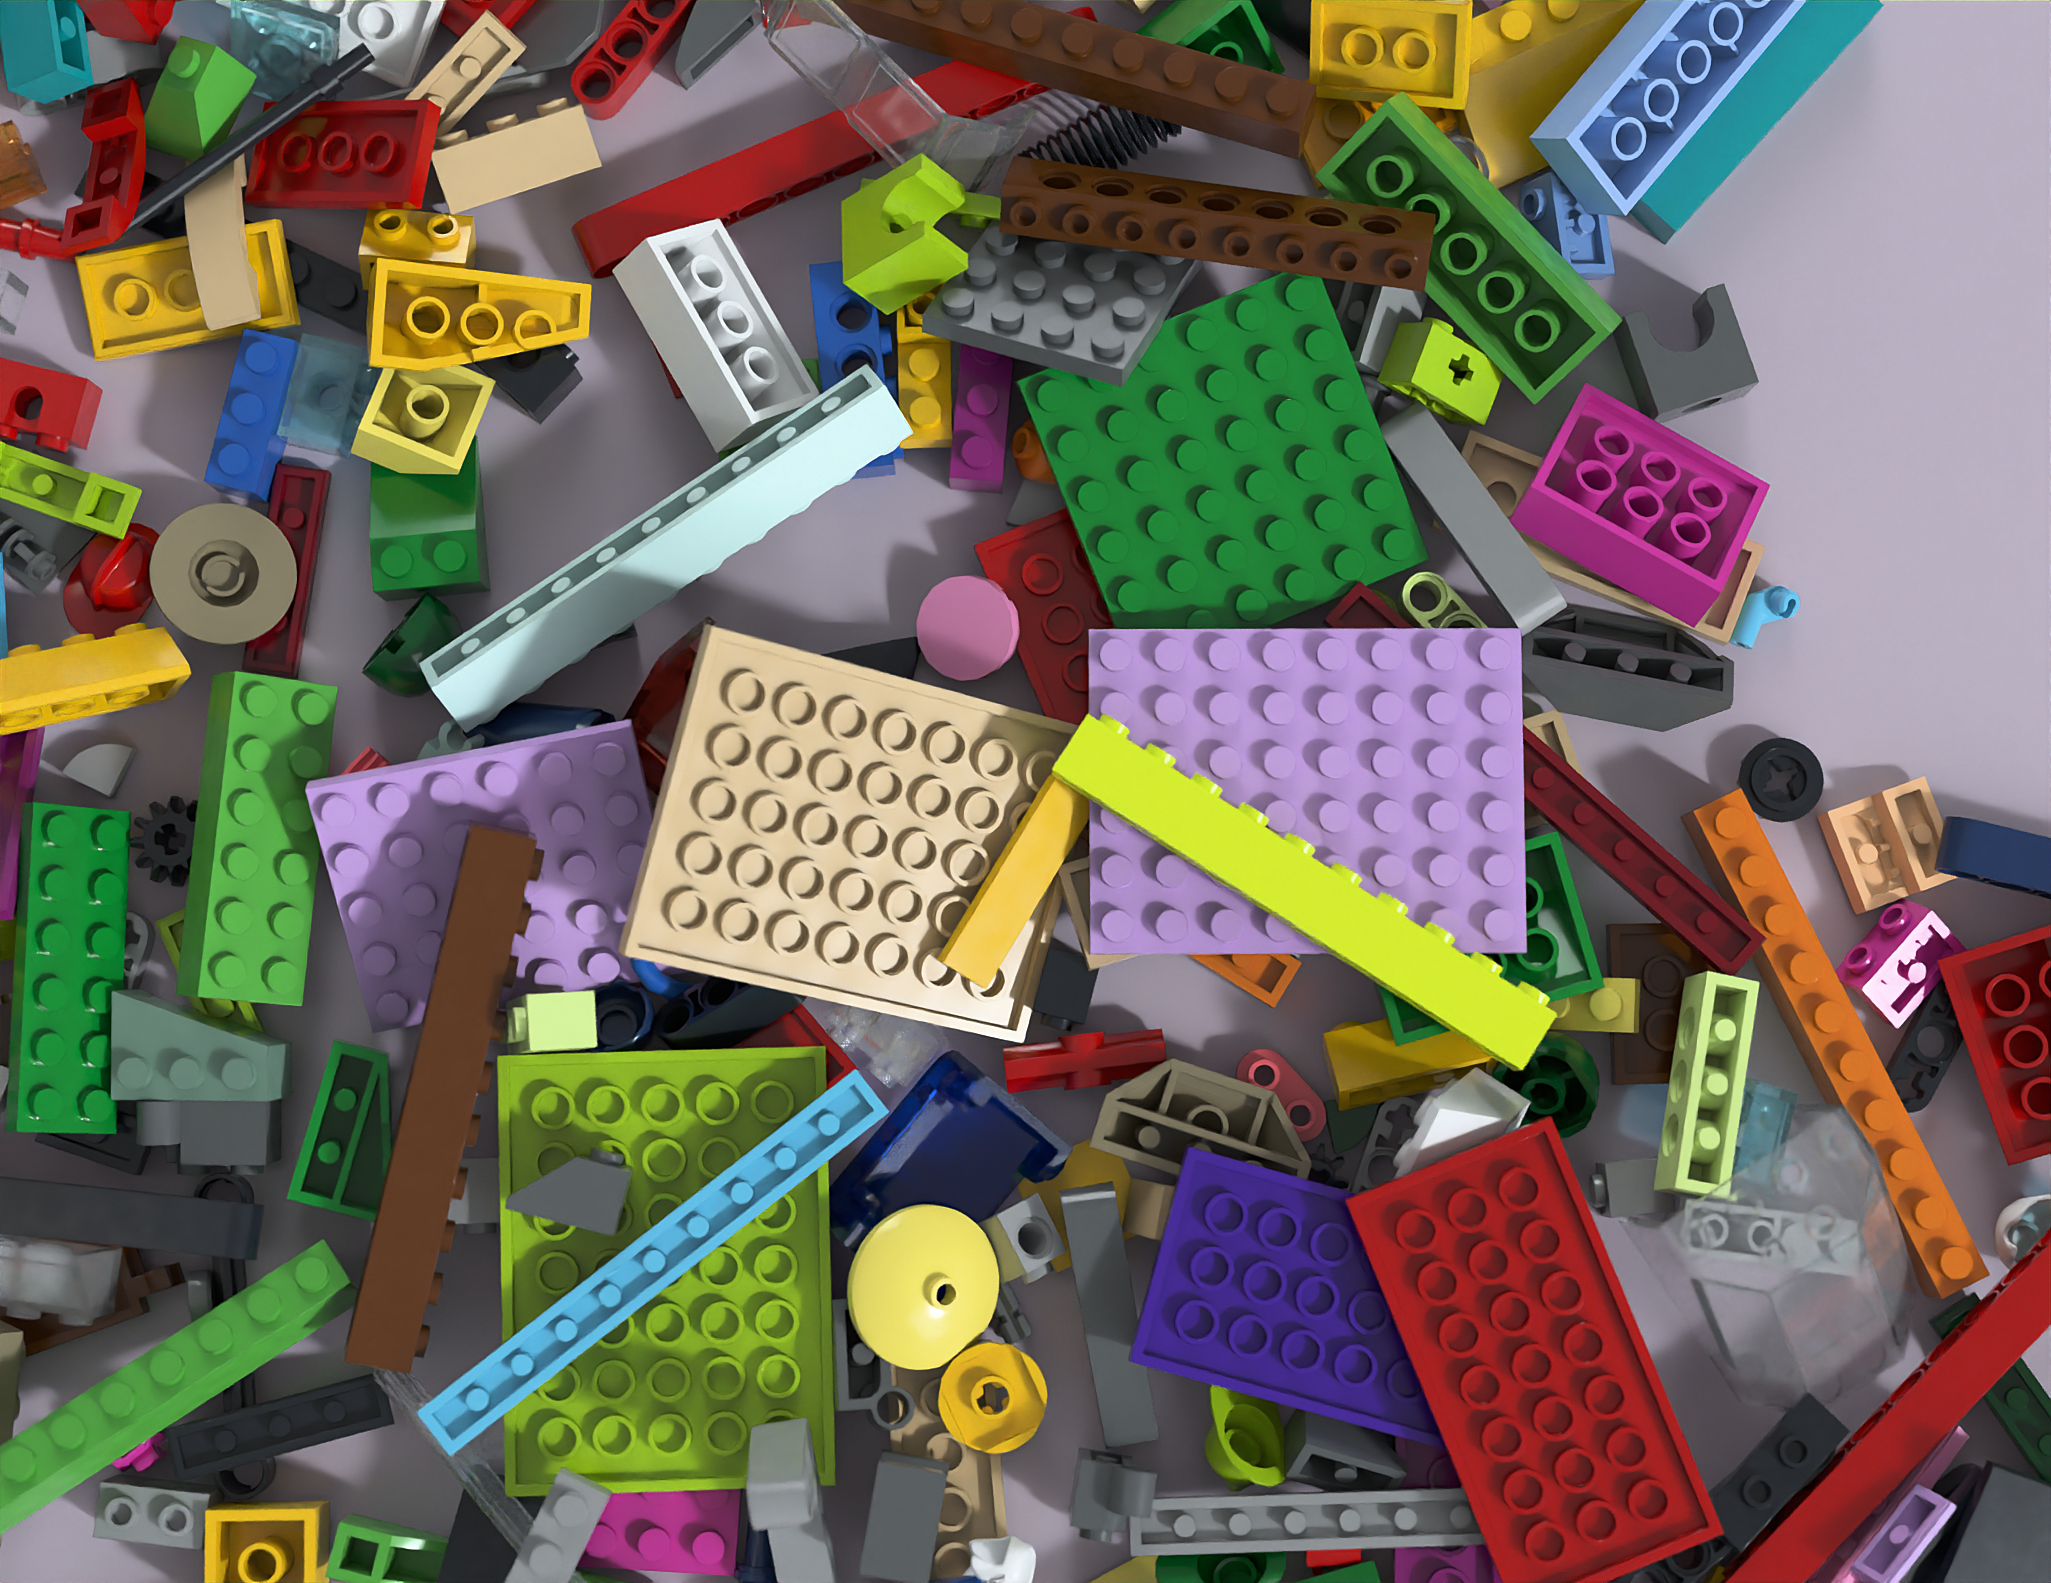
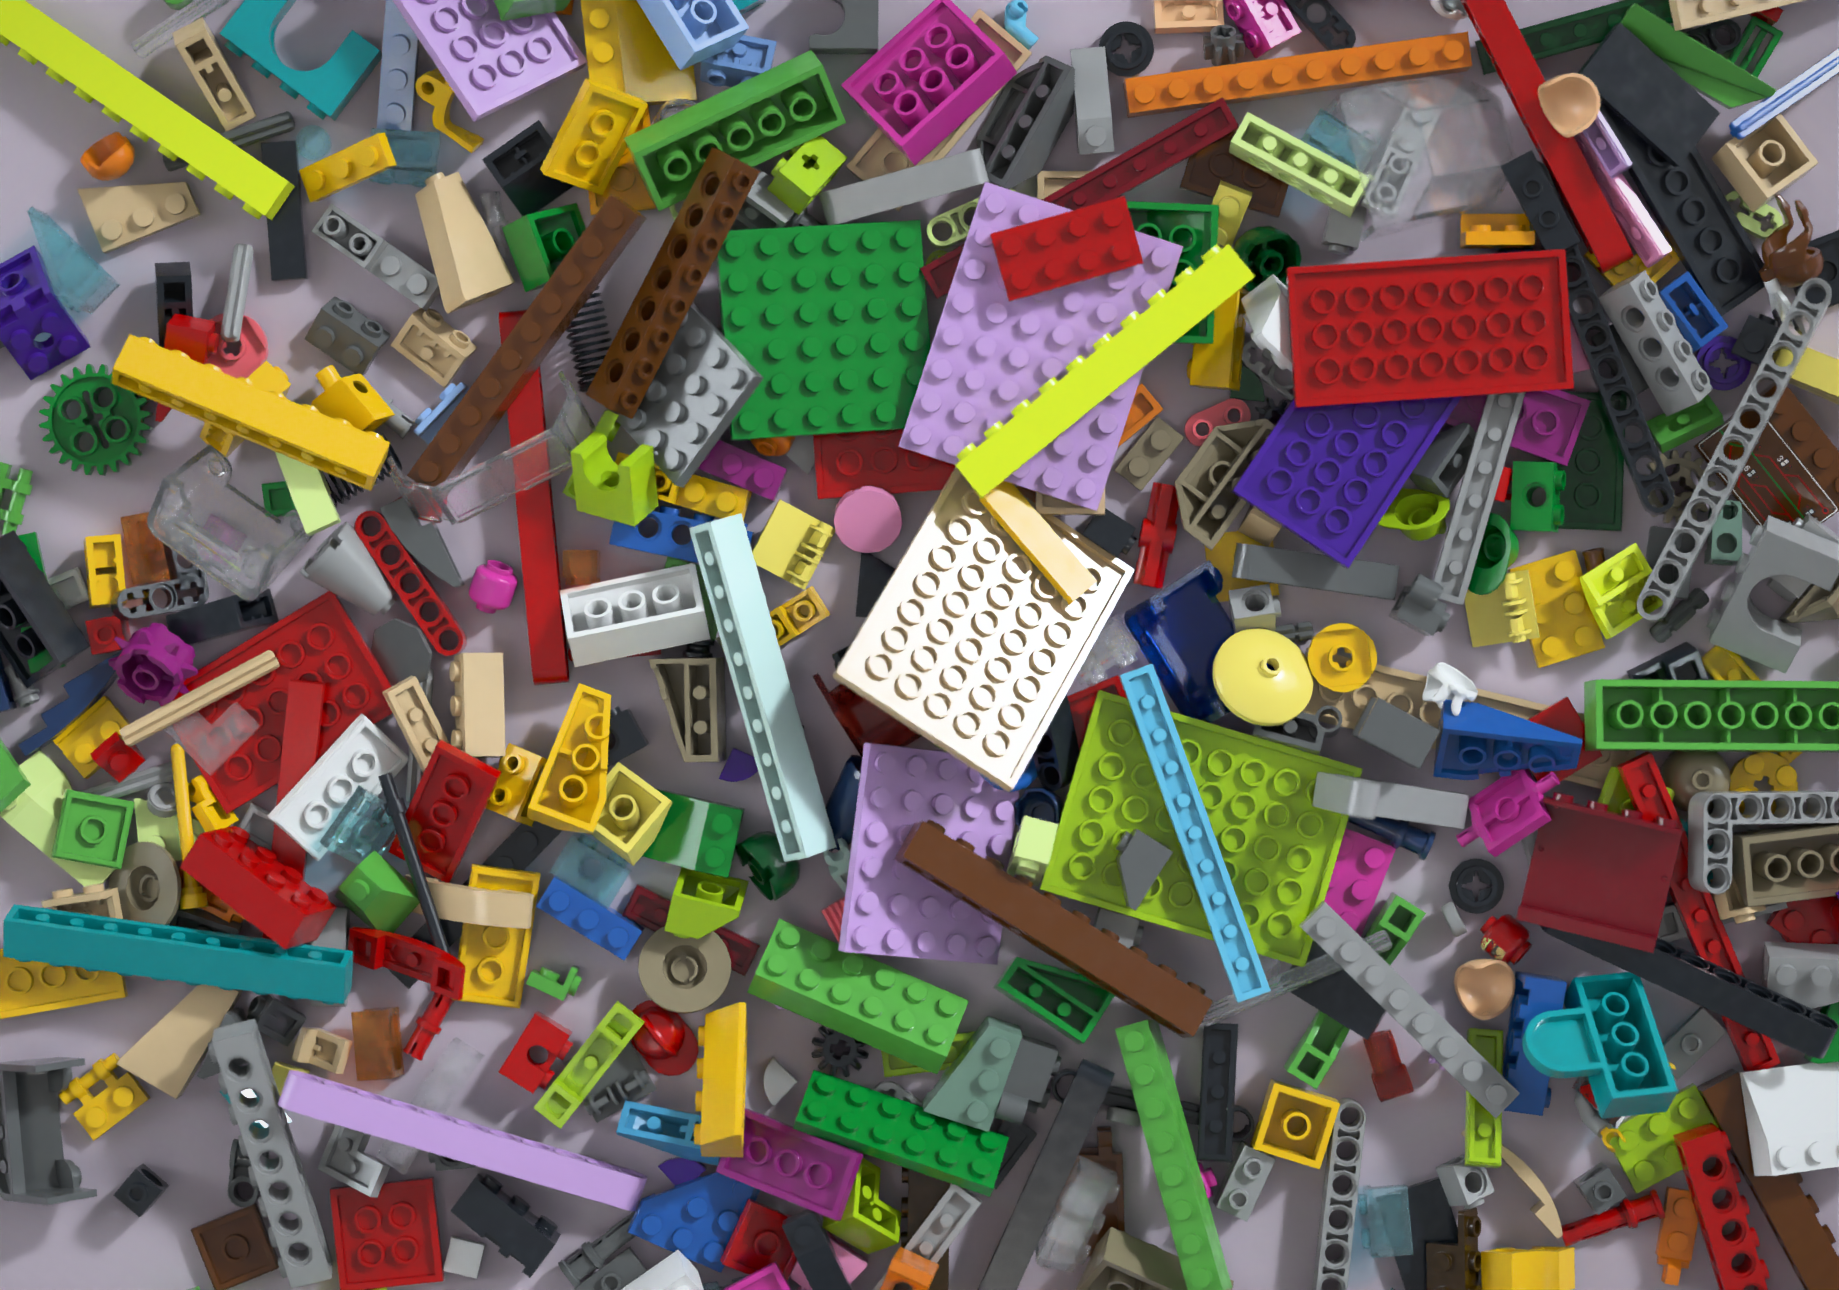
camera: 75 degrees left, 5 degrees up
none -> dark pink head [469,560,518,614]
none -> bright green bracket [526,965,582,1001]
none -> clear orange brick [563,550,601,585]
none -> dark tan wedge [648,657,727,762]
none -> lime slope [664,867,749,939]
none -> black bush [682,640,714,658]
none -> dark purple tile [719,747,758,782]
none -> light yellow hinge [752,499,835,590]
none -> yellow slope [769,586,831,647]
none -> red plate [990,196,1144,302]
none -> light grey slope [1070,46,1114,155]
none -> dark tan plate [1114,416,1184,492]
none -> dark grey gear [1203,25,1245,66]
none -> light orange bracket [1460,214,1535,249]
none -> light nougat helmet [1538,73,1600,137]

